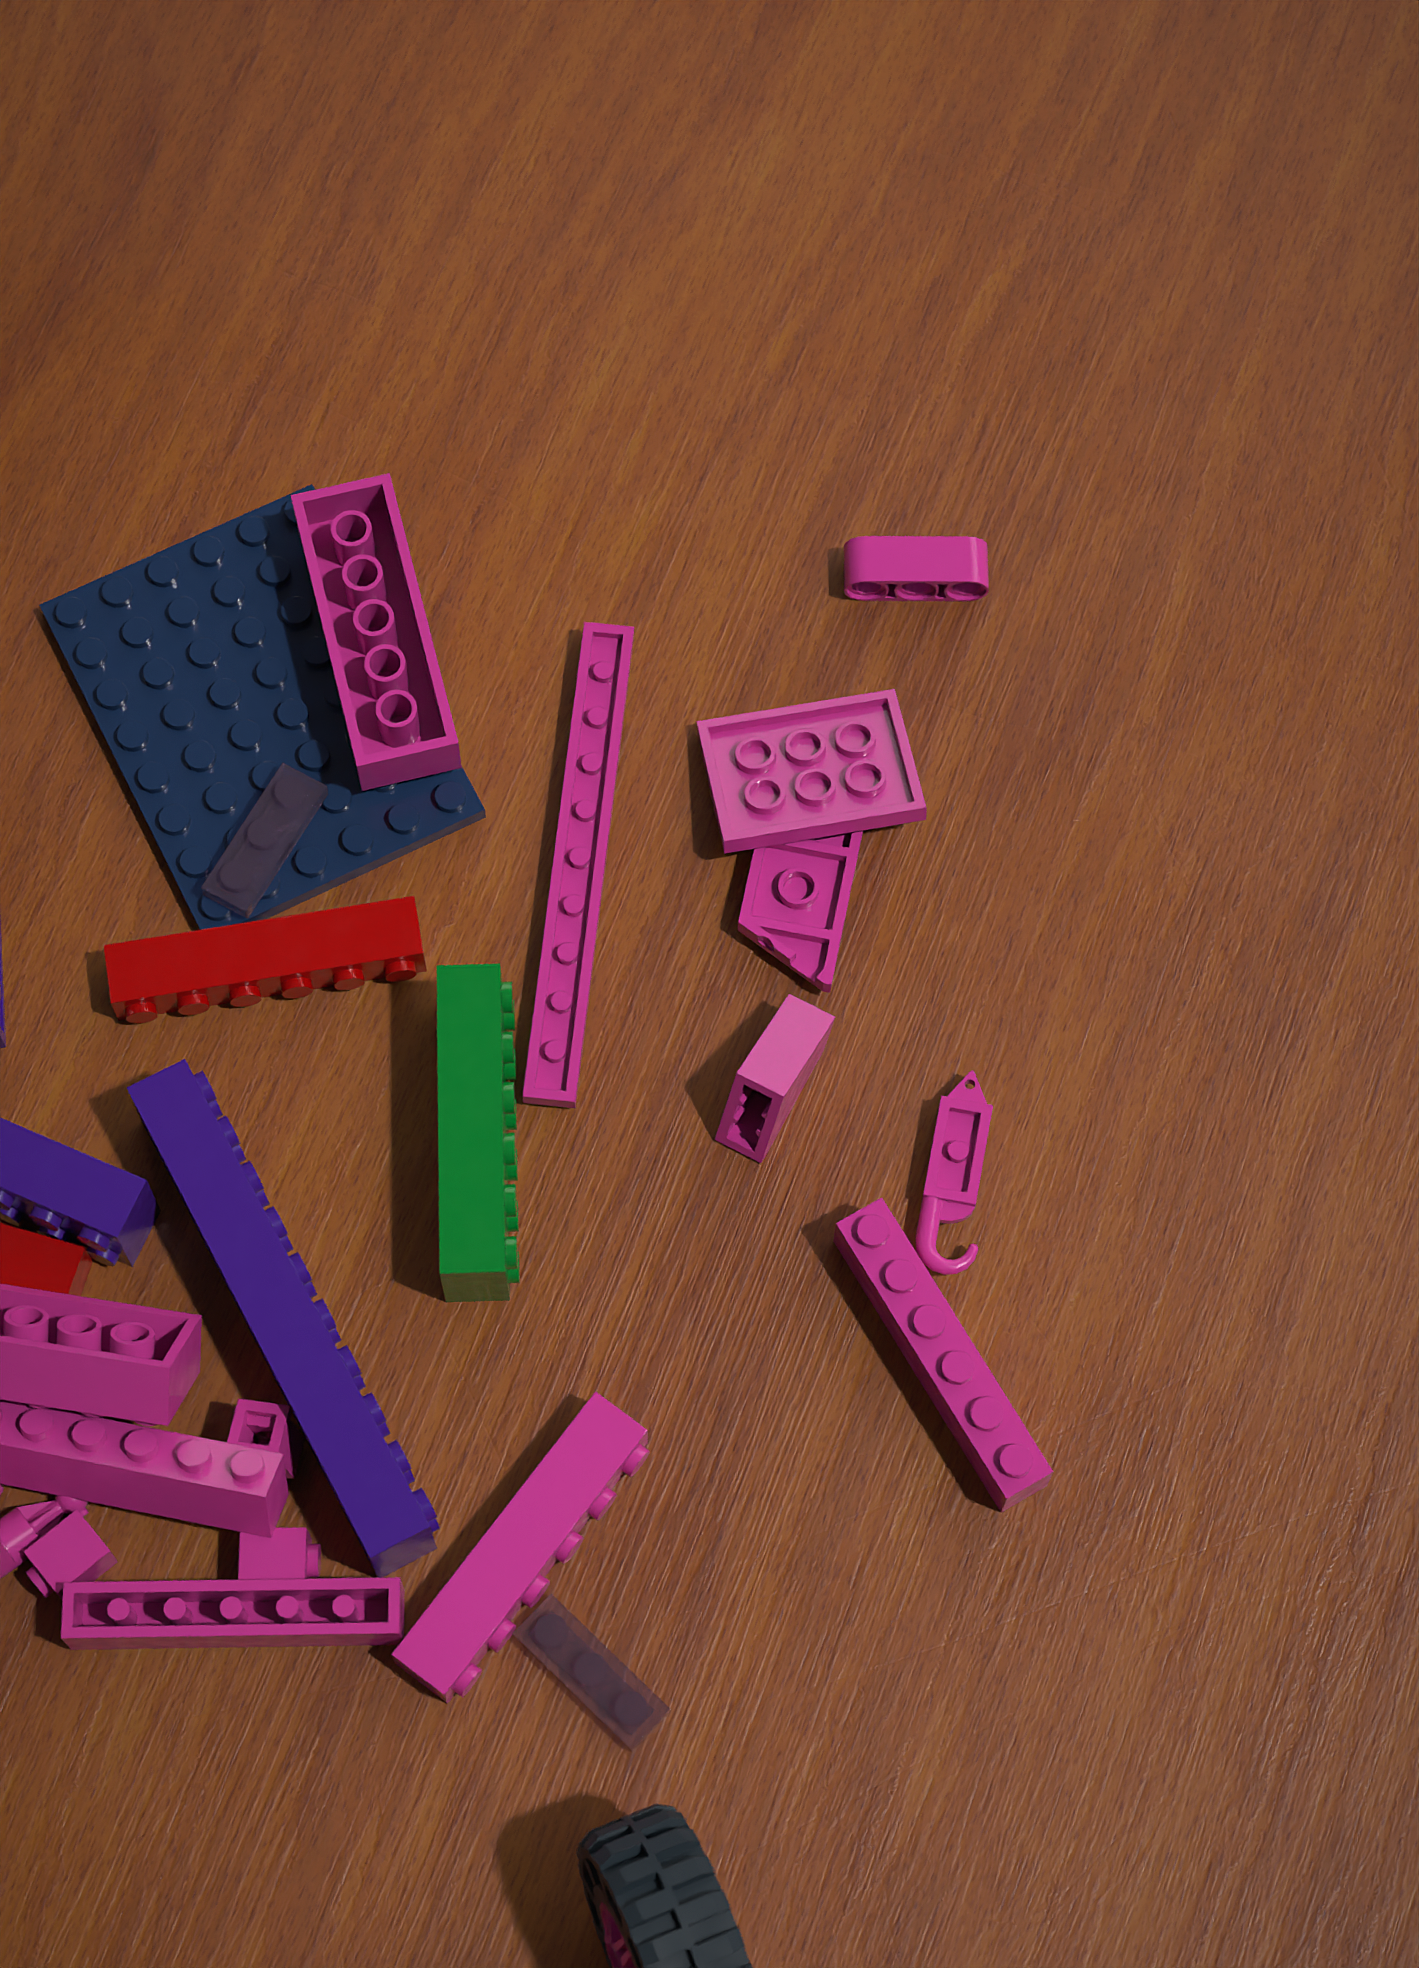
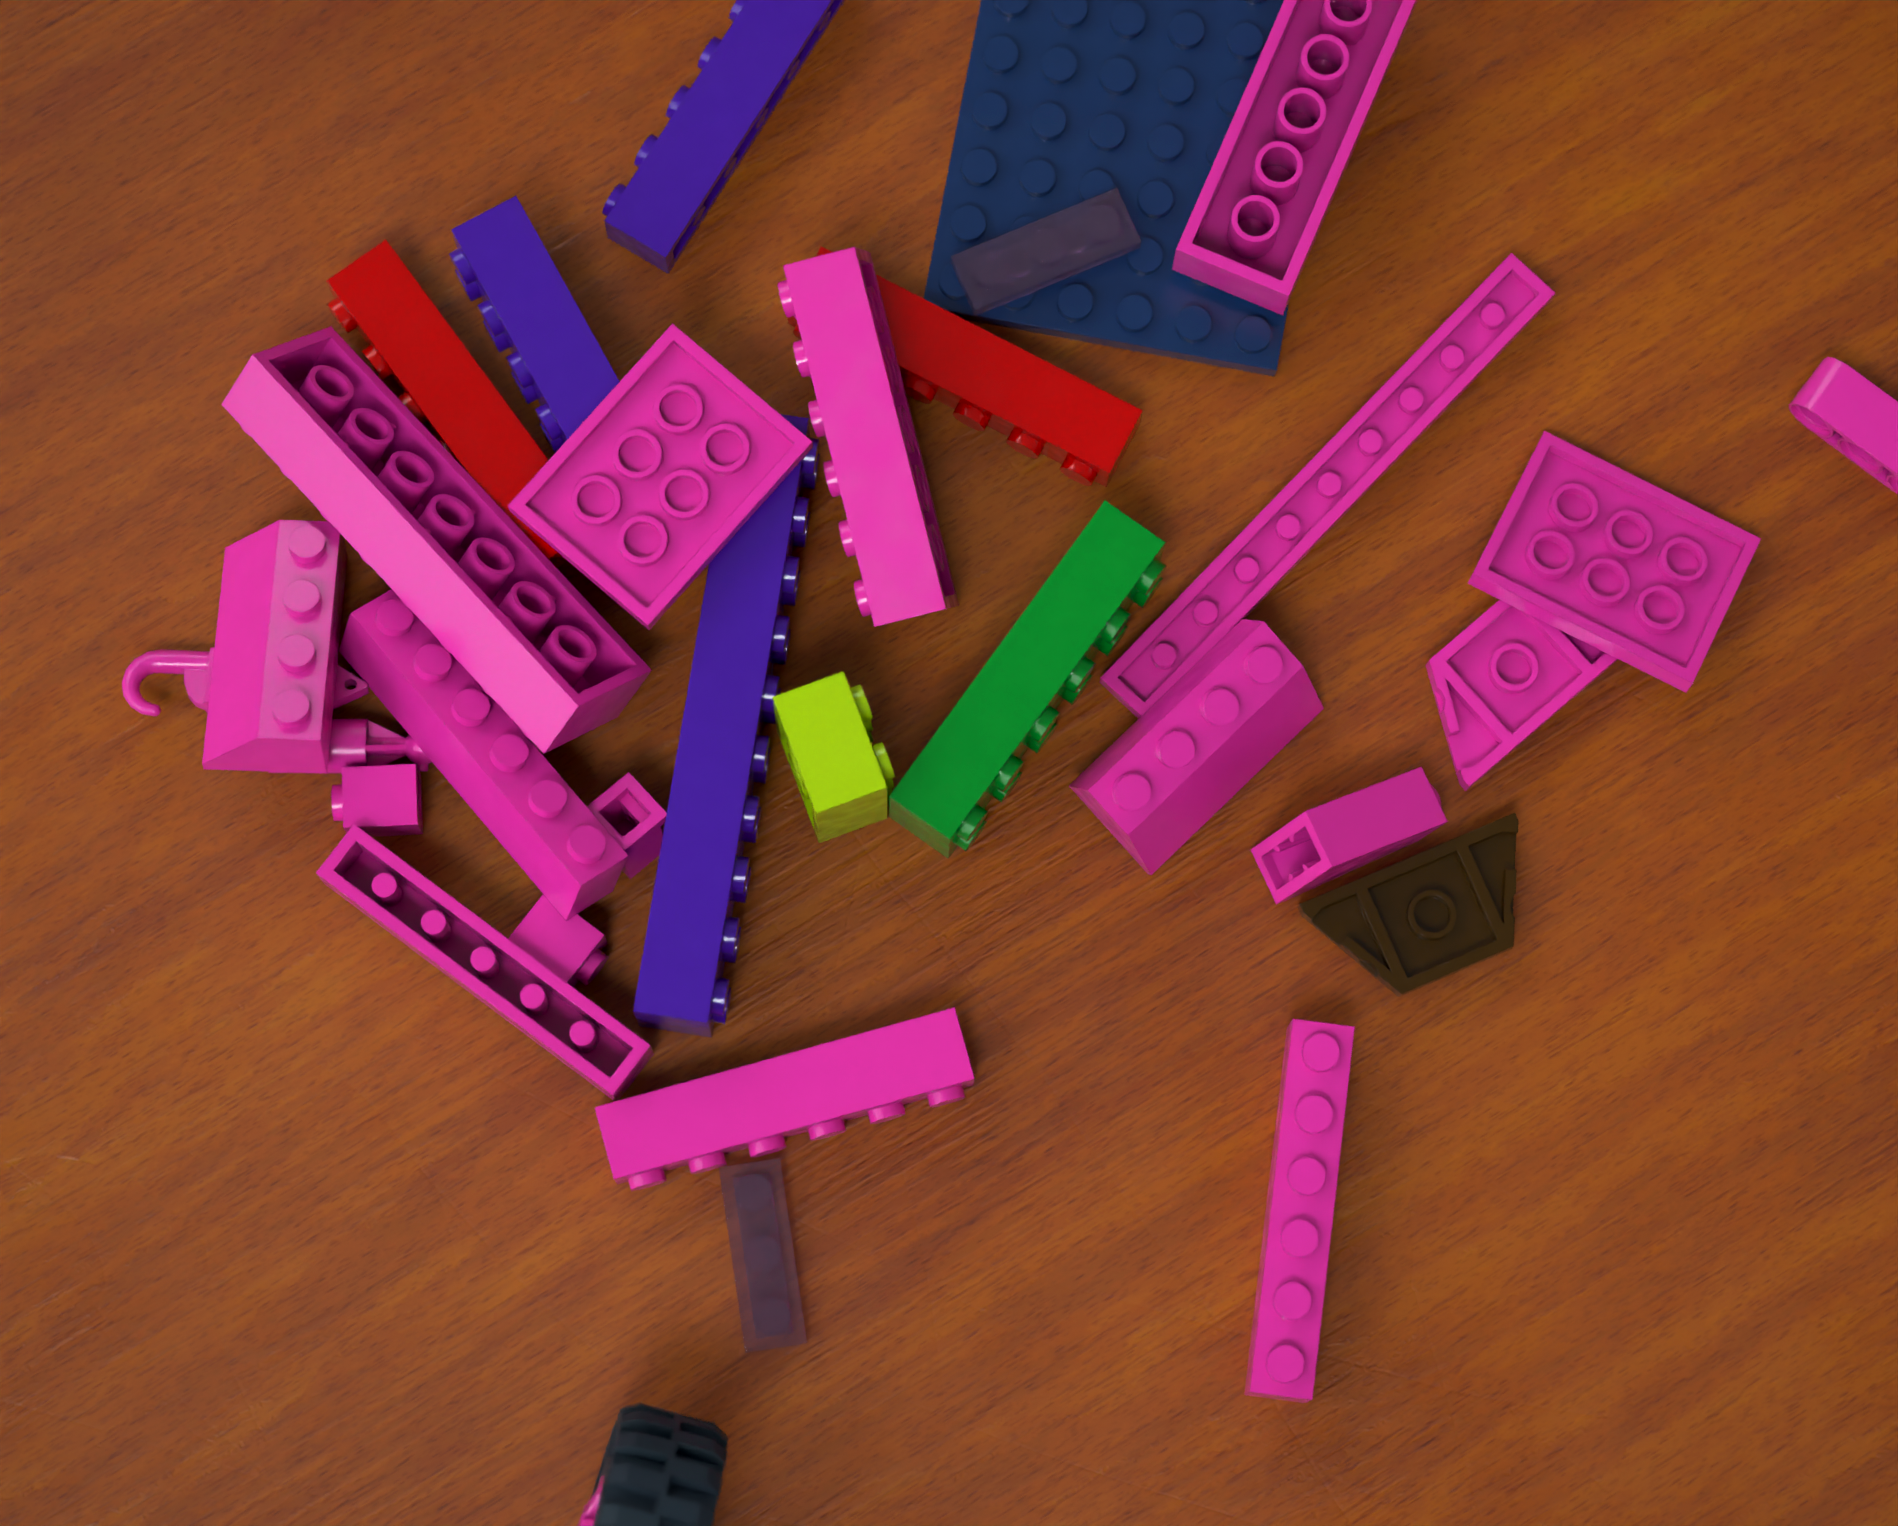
camera: 35 degrees right, 10 degrees up
dark pink plate [915,1070,993,1275] -> none
none -> dark pink plate [508,323,813,630]
none -> lime brick [773,671,895,843]
none -> dark pink brick [778,247,959,627]
none -> dark pink slope [1069,619,1324,875]
none -> dark brown wing [1297,813,1519,997]

